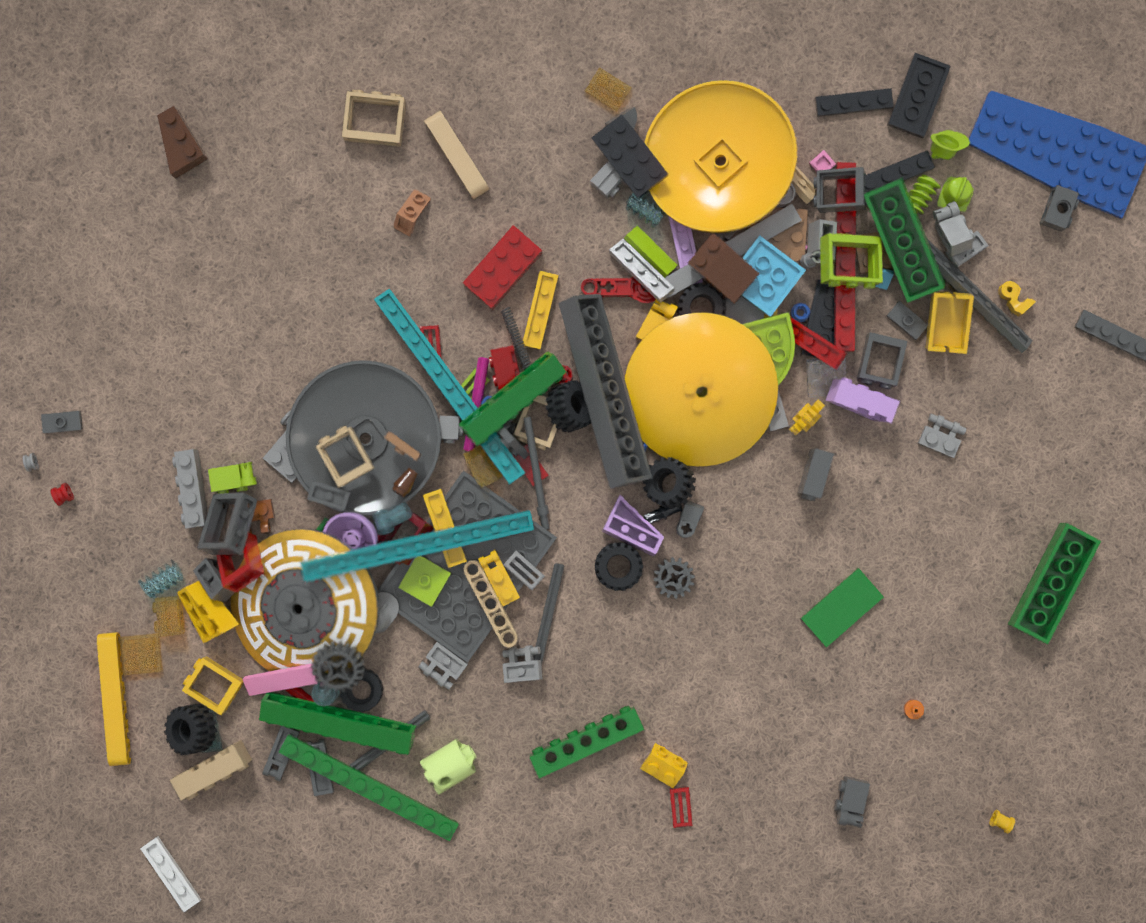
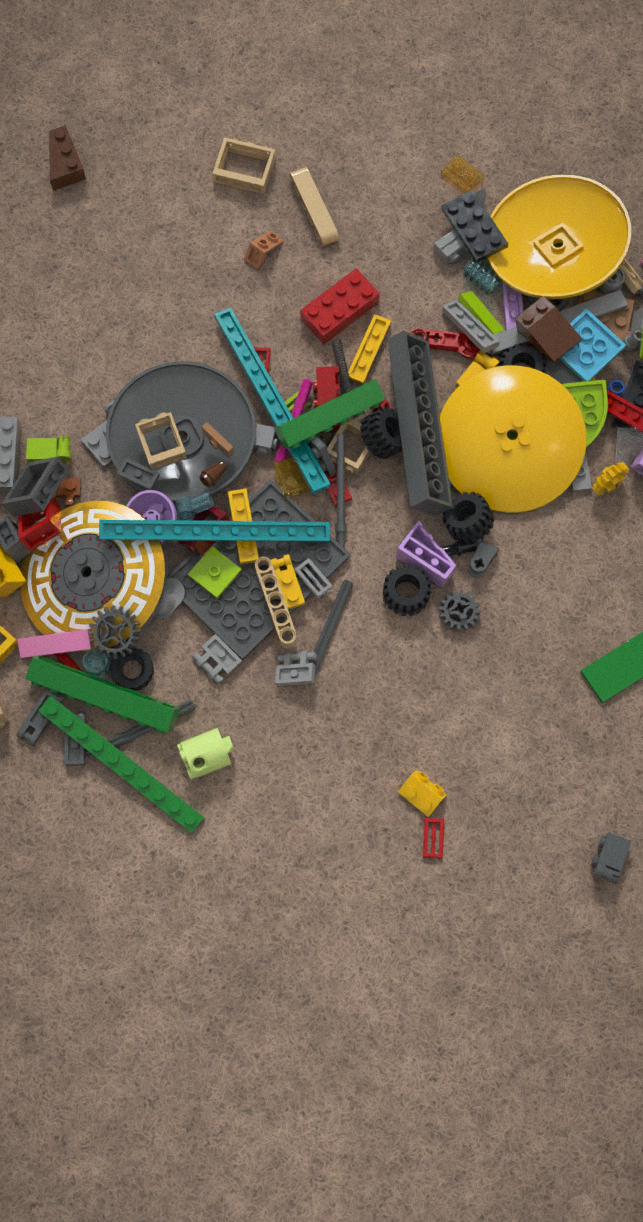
camera: 10 degrees right, 15 degrees down
green brick [529,705,644,779] -> none
dark grey brick [797,448,834,501] -> none

